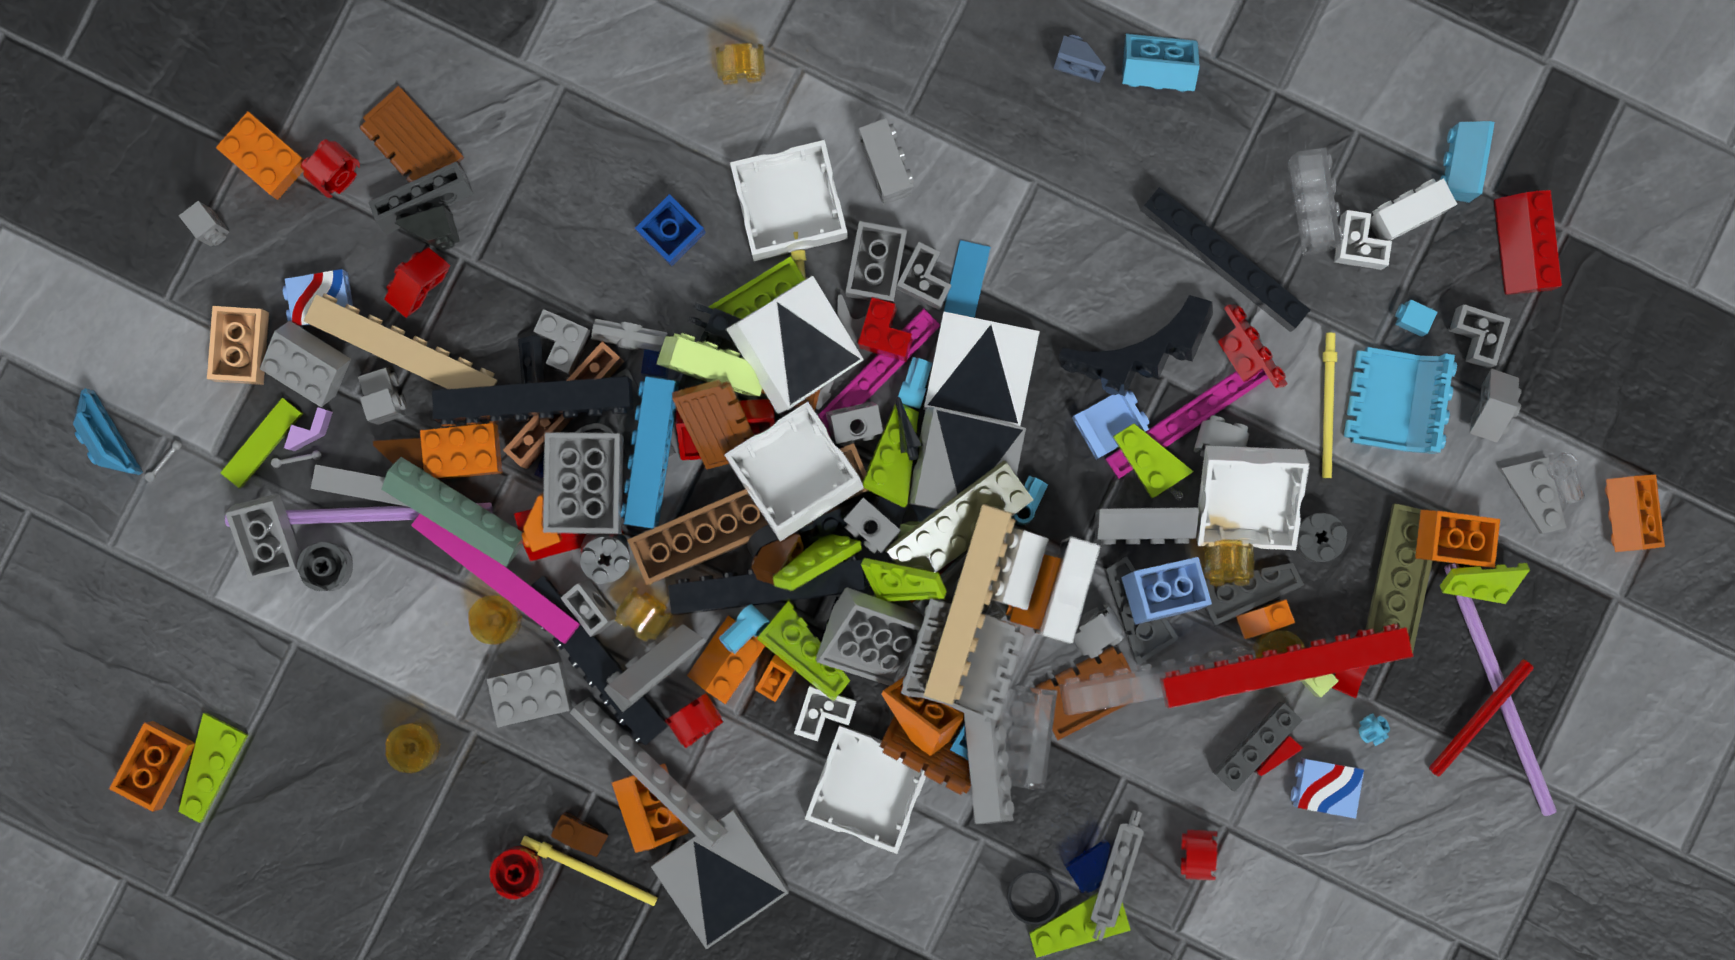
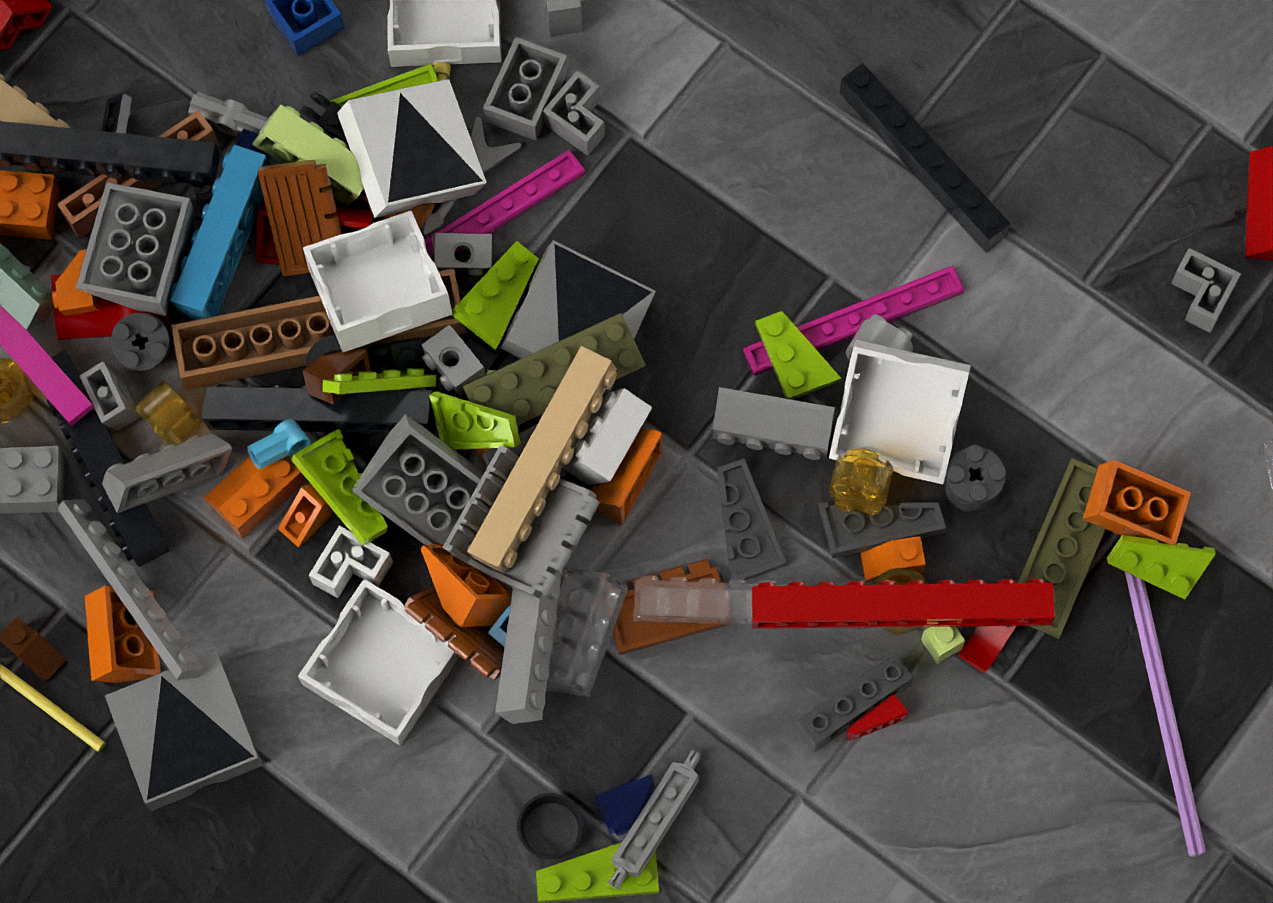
camera: 15 degrees right, 15 degrees down
light grey brick [533,309,591,376] -> none
red brick [665,693,723,748] -> none
red brick [858,297,913,362] -> none
black piece [895,397,922,460] -> none
medium azure piece [898,357,933,409] -> none
tile [923,312,1039,426] -> none
dark azure piece [943,240,991,318] -> none
medium azure piece [1012,476,1048,526] -> none
white tile [1035,537,1100,643] -> none
black arch [1059,295,1213,396] -> none
light blue panel [1072,390,1150,459] -> none
light grey brick [1073,604,1124,659] -> none
light blue brick [1122,557,1212,625] -> none
red brick [1180,829,1217,881] -> none
red bracket [1218,304,1288,388] -> none
clear brick [1288,148,1344,256] -> none
panel [1290,757,1364,819] -> none
light yellow bar [1322,333,1338,478] -> none
white brick [1334,210,1392,270] -> none
medium azure hinge [1343,347,1457,454] -> none
medium azure gear [1359,713,1390,746] -> none
white brick [1370,178,1457,241] -> none
medium azure brick [1395,300,1437,337] -> none
red axle [1429,659,1534,777] -> none
medium azure slope [1440,121,1495,203] -> none
light grey brick [1470,369,1521,443] -> none
light grey wing [1499,457,1566,534] -> none

